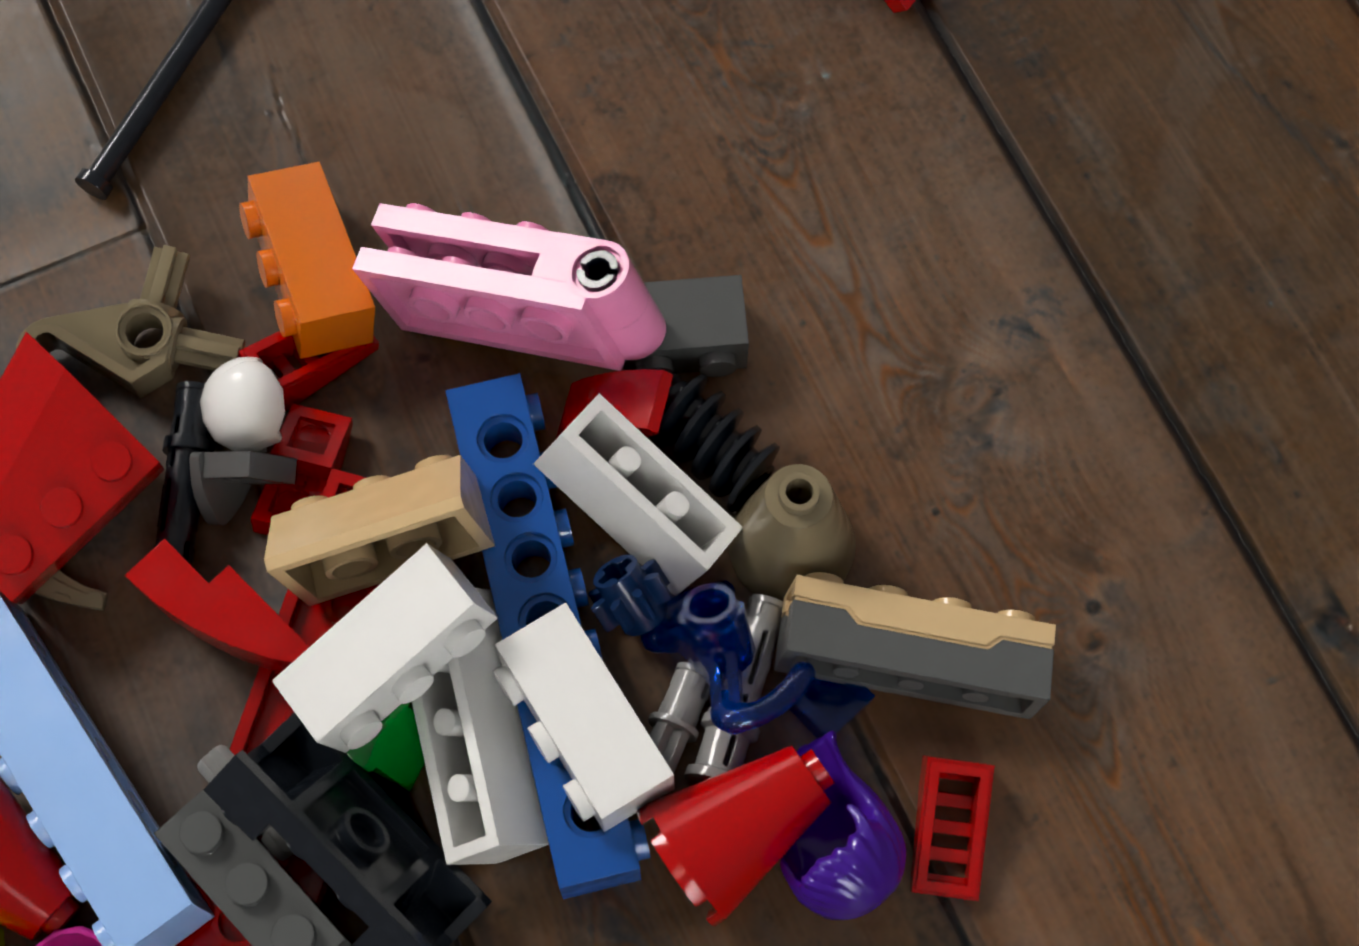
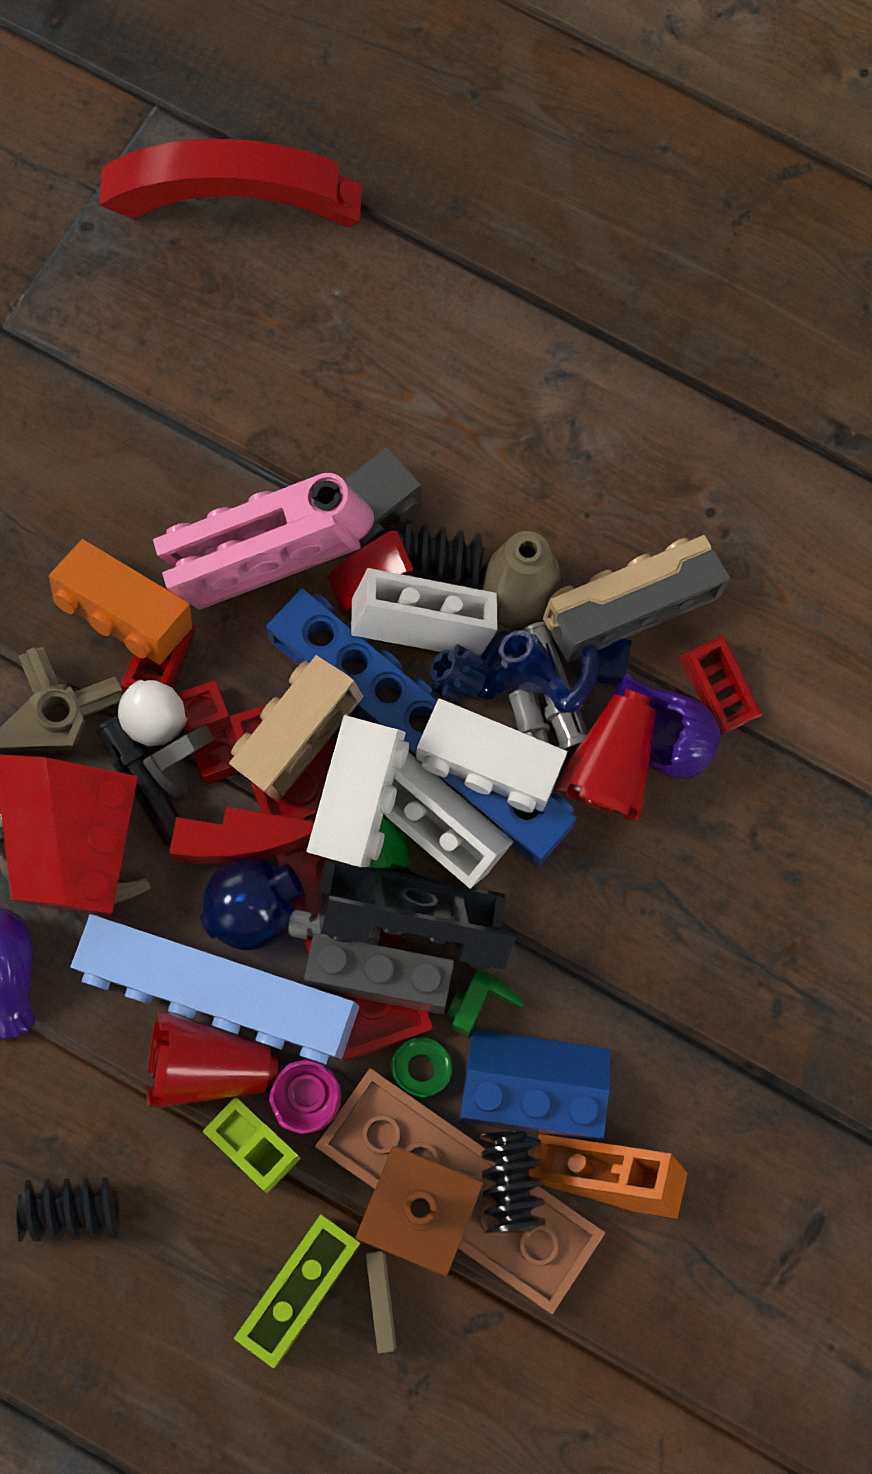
camera: 40 degrees left, 5 degrees up
none -> clear blue brick [200,858,305,951]

